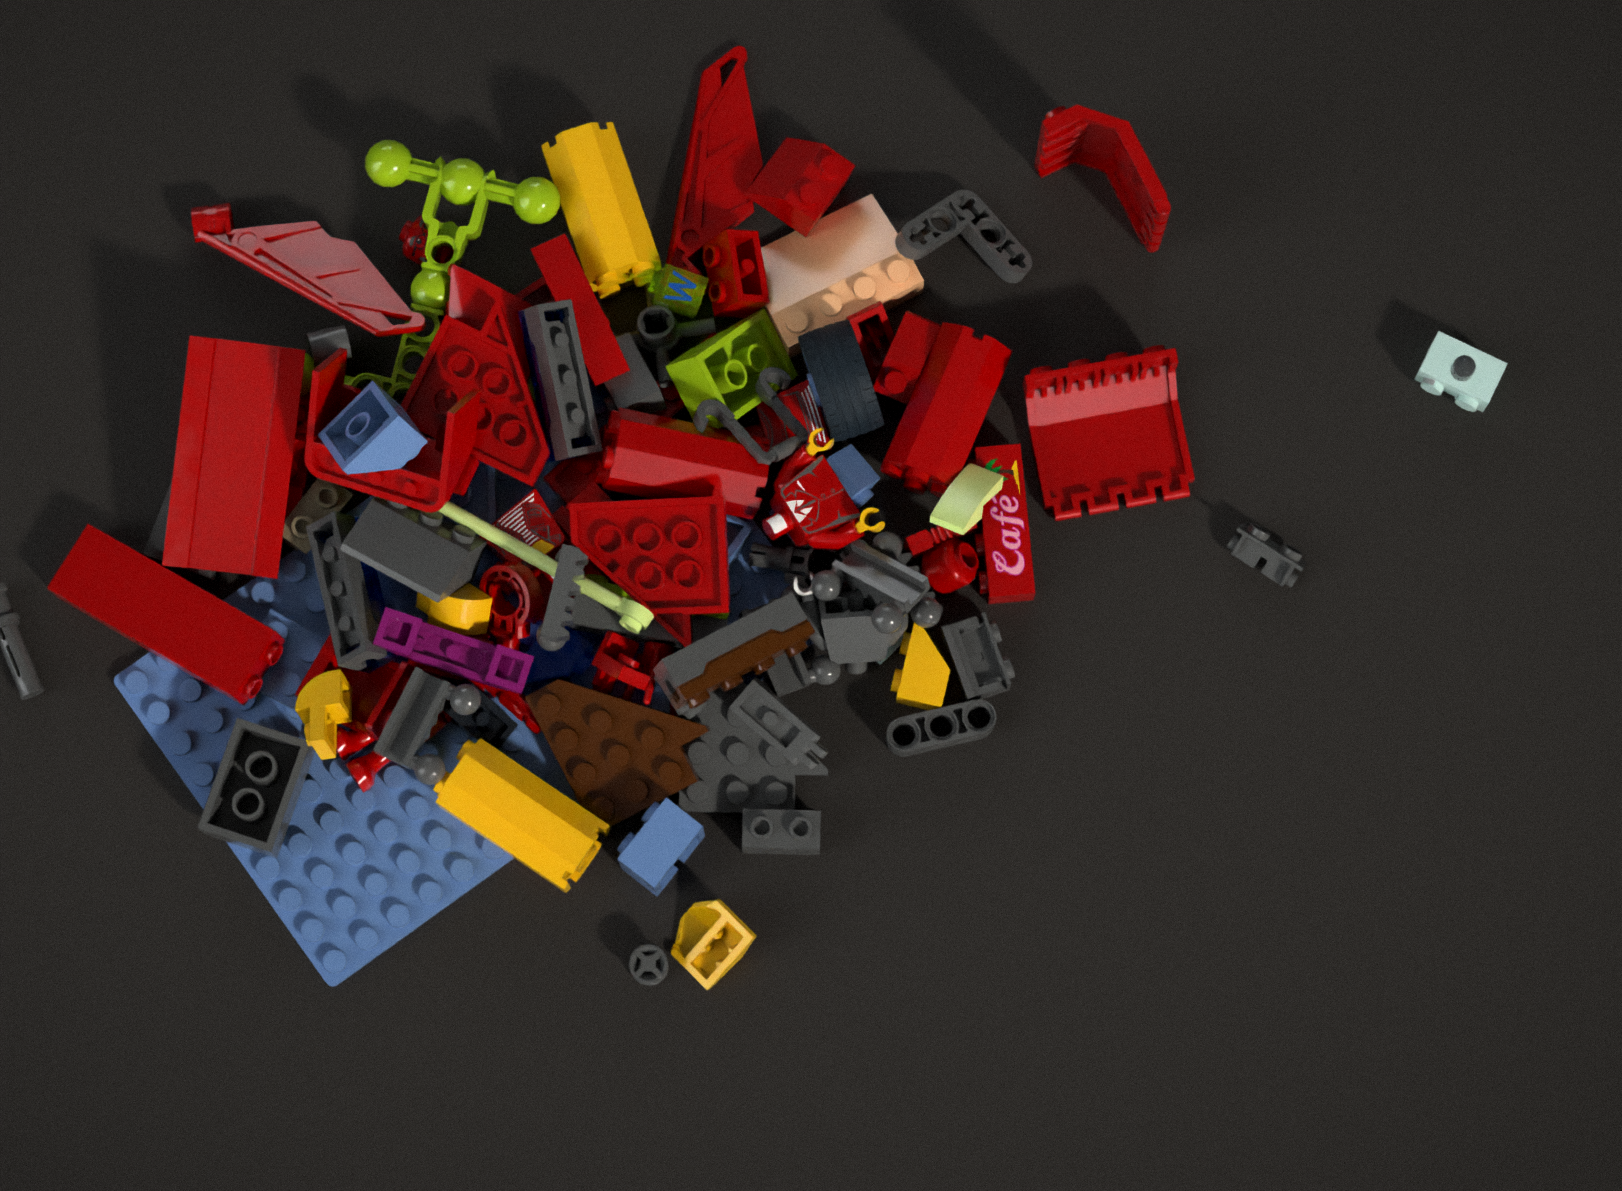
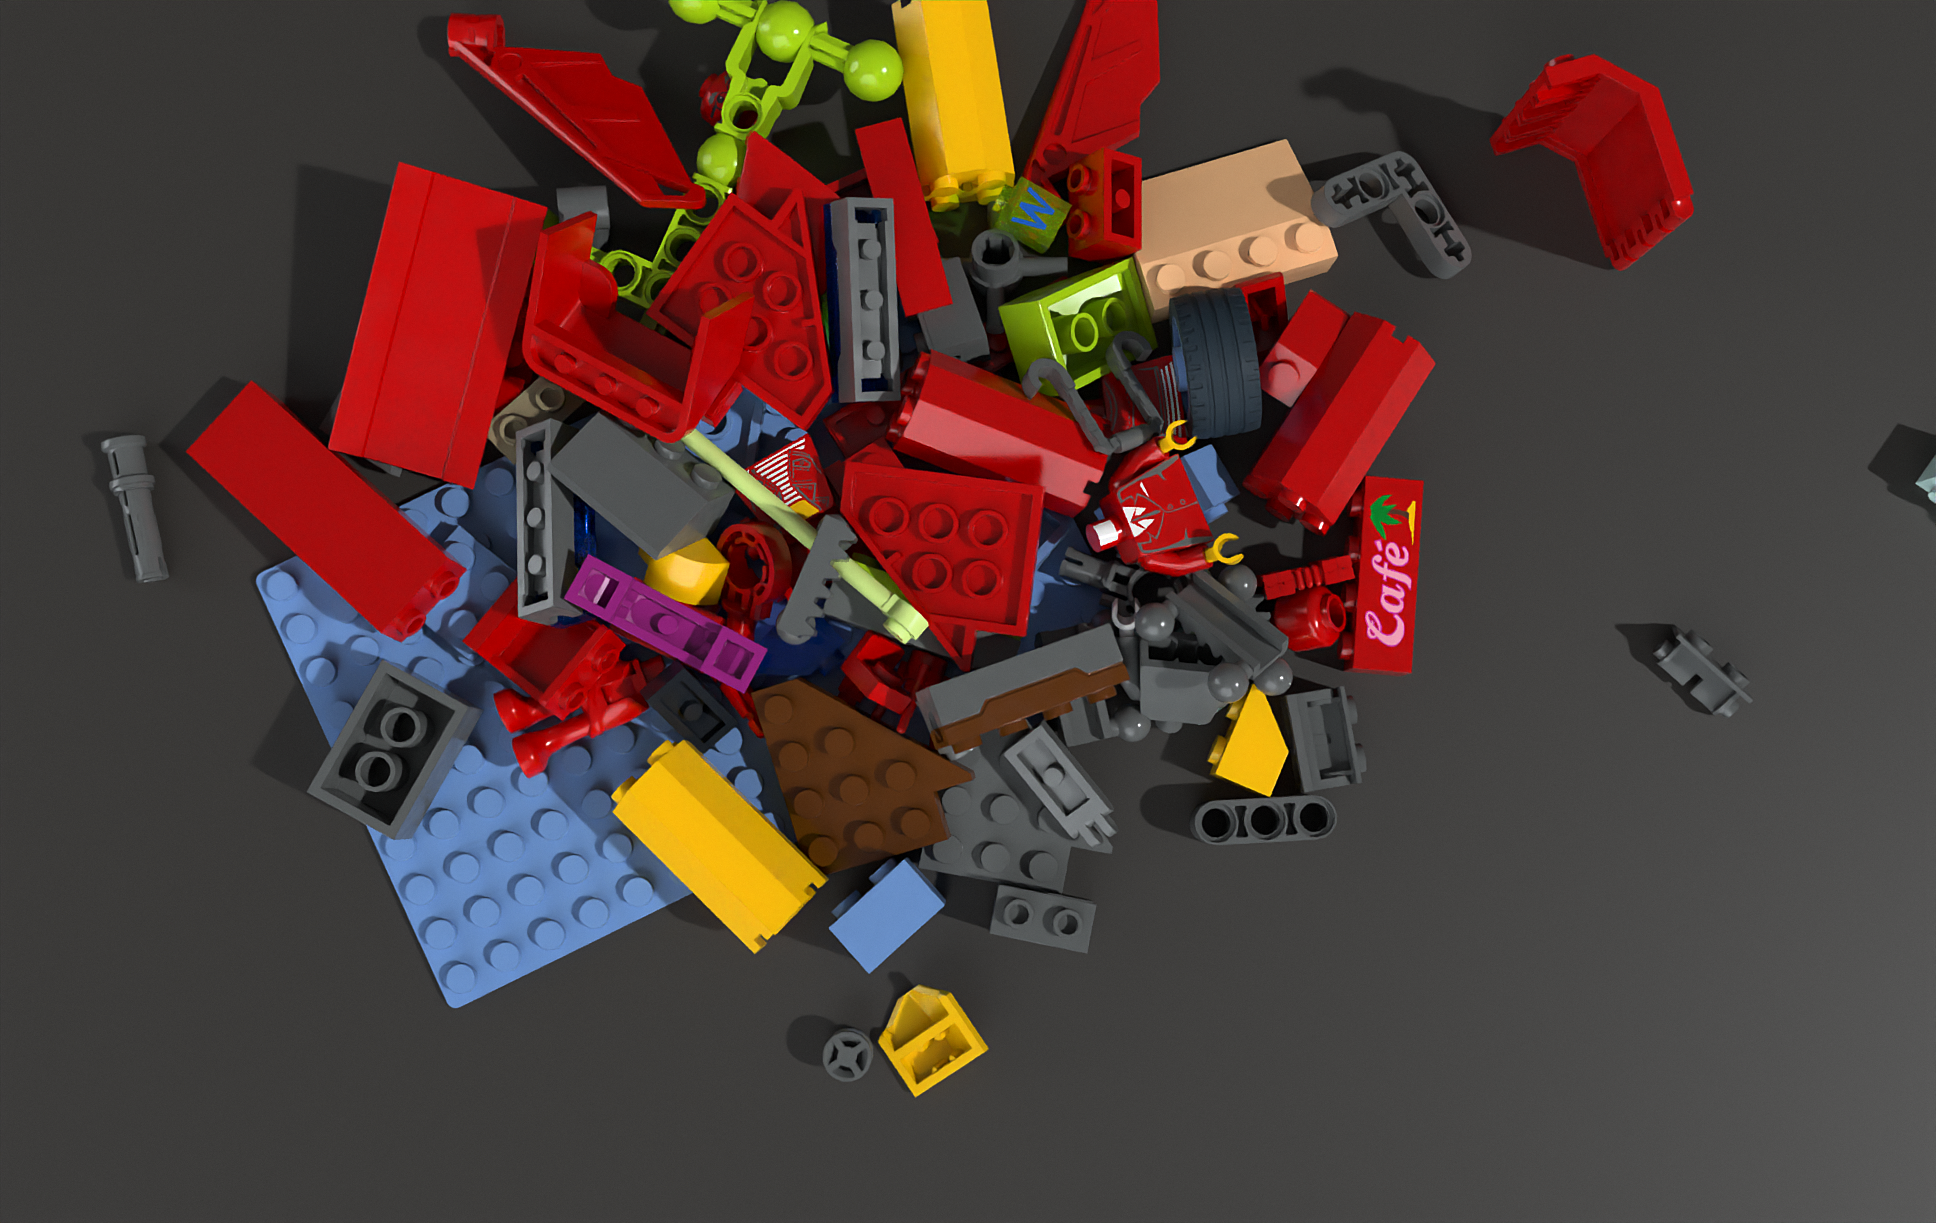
camera: 10 degrees right, 5 degrees up
yellow brick [295,669,352,760] -> none
medium blue slope [317,381,428,475] -> none
dark grey gear [373,667,481,785] -> none
red slope [744,137,856,238] -> none
yellowish green slope [929,463,1004,535] -> none
red hinge [1023,345,1195,522] -> none

